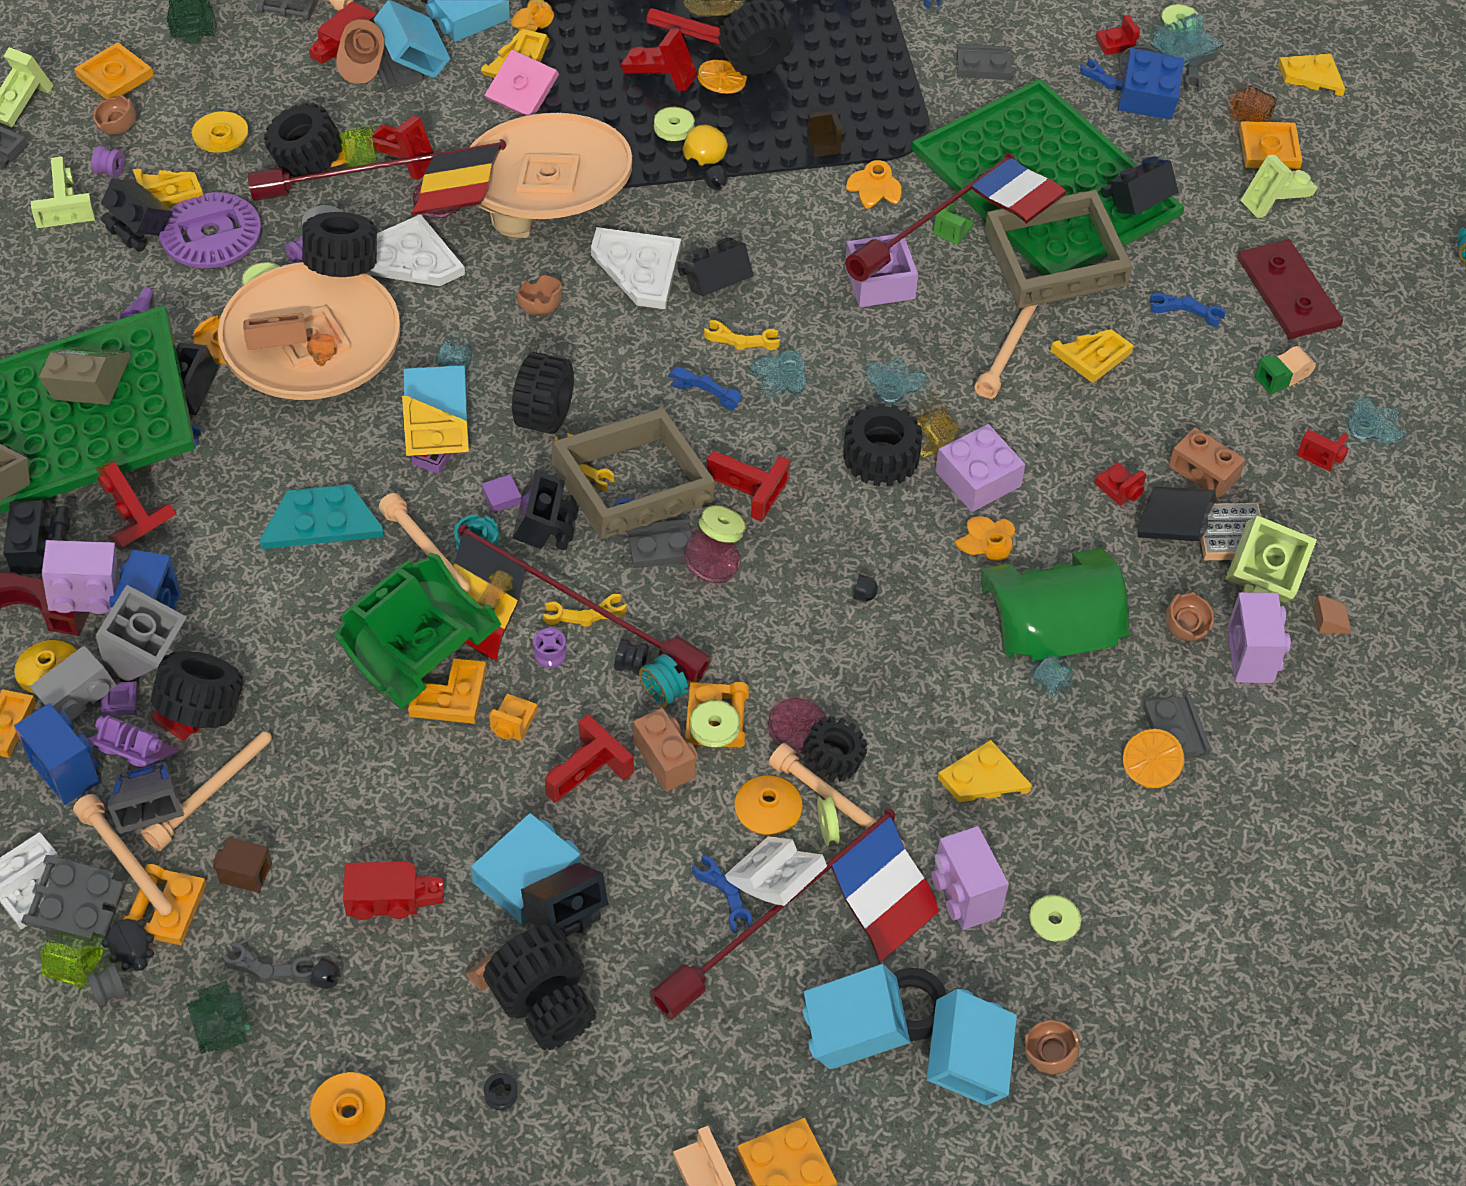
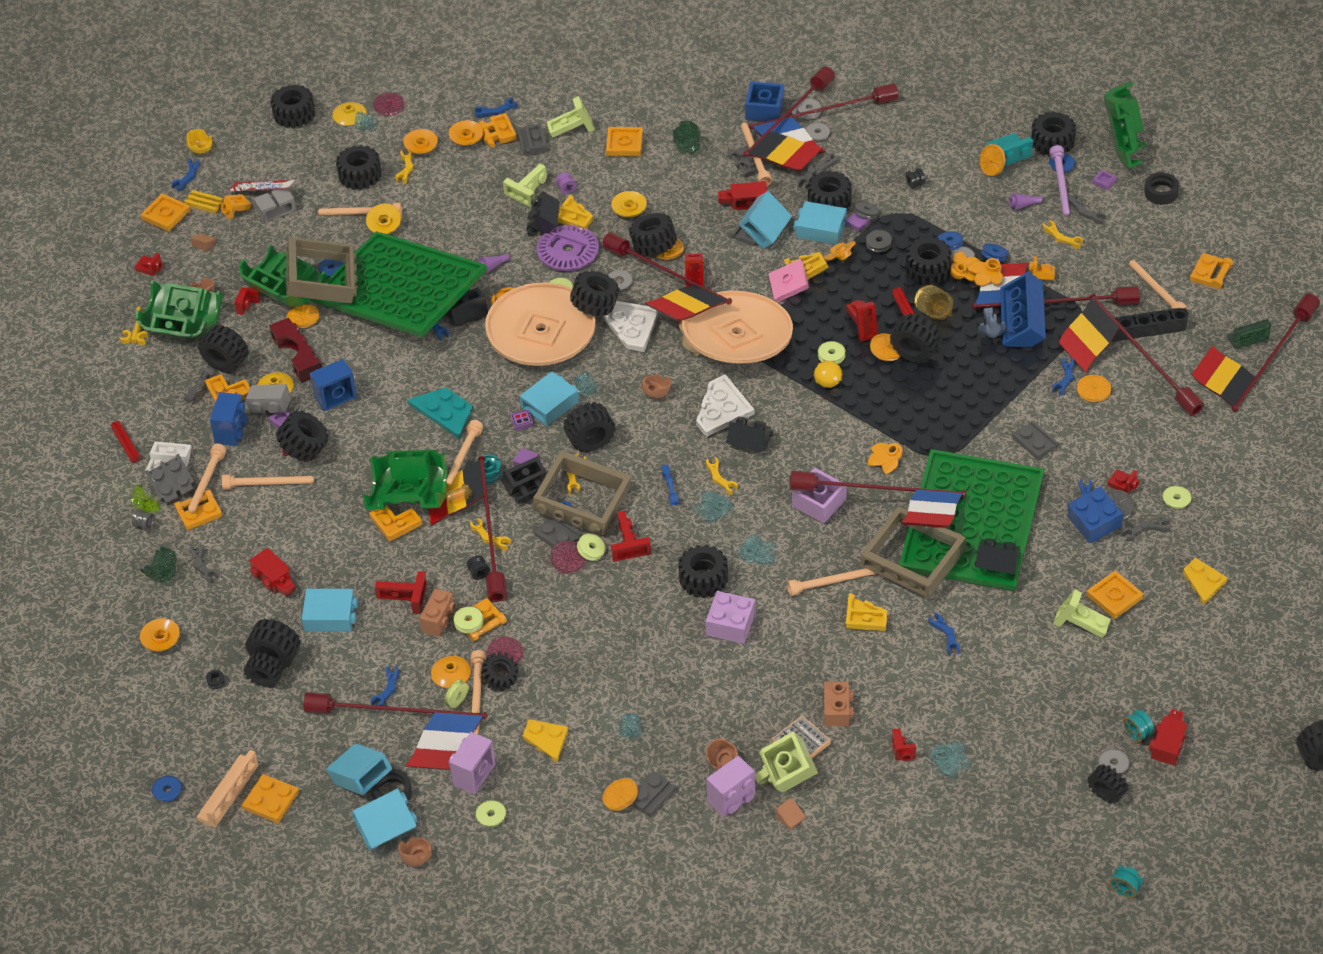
camera: 55 degrees right, 5 degrees down
black brick [3,500,71,574] -> none
dark tan slope [39,347,131,405] -> none
lavender brick [42,540,119,614] -> none
medium lavender hinge [87,715,181,767] -> none
nougat hair [93,94,136,135] -> none
red bracket [96,462,177,548] -> none
light grey slope [96,585,187,681] -> none
black piece [101,919,154,971] -> none
dark grey torso [107,762,184,834] -> none
reddish brown brick [213,837,272,893] -> none
nougat slope [243,312,307,350] -> none
clear orange plate [307,334,338,367] -> none
black hinge [310,957,341,989] -> none
nougat piece [336,19,385,83] -> none
clear neon green tile [340,128,376,168] -> none
yellow wing [402,396,469,456] -> none
light orange bracket [489,694,538,741] -> none
black brick [521,862,609,937] -> none
medium lavender wheel [533,628,567,668] -> none
teal wheel [639,654,688,707] -> none
black hinge [703,165,728,190] -> none
white slope [725,836,827,906] -> none
dark brown panel [807,110,842,157] -> none
black hinge [853,574,878,601] -> none
clear yellow panel [917,406,960,457] -> none
bright green panel [933,196,974,245] -> none
light orange plate [954,516,1015,561] -> none
green piece [981,548,1130,661] -> none
red bracket [1095,462,1147,506] -> none
black slope [1138,487,1216,542] -> none
clear light blue hinge [1150,13,1224,65] -> none
clear orange brick [1230,85,1277,123] -> none
dark red plate [1237,239,1343,339] -> none
leg [1254,346,1316,395] -> none

